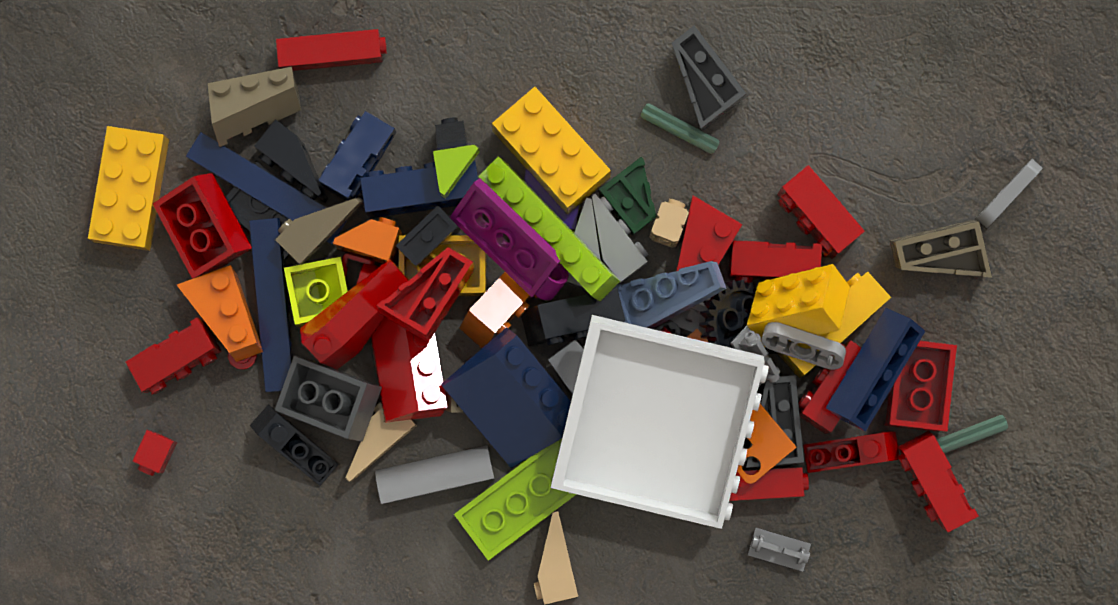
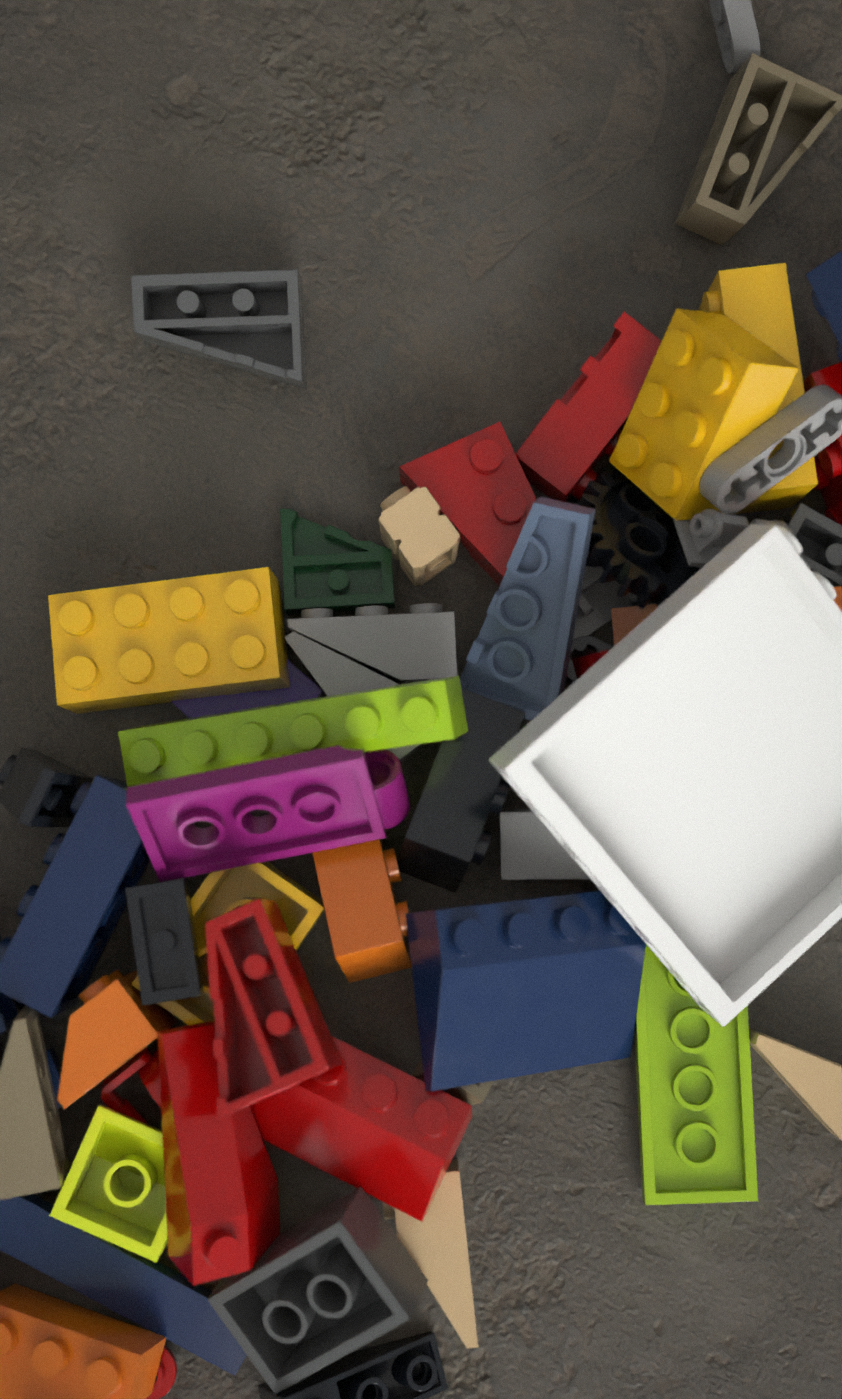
camera: 55 degrees left, 0 degrees up
light grey brick [375,445,495,504] -> none
lime slope [433,145,480,199] -> none
sand green axle [641,103,720,154] -> none
red brick [777,165,865,259] -> none

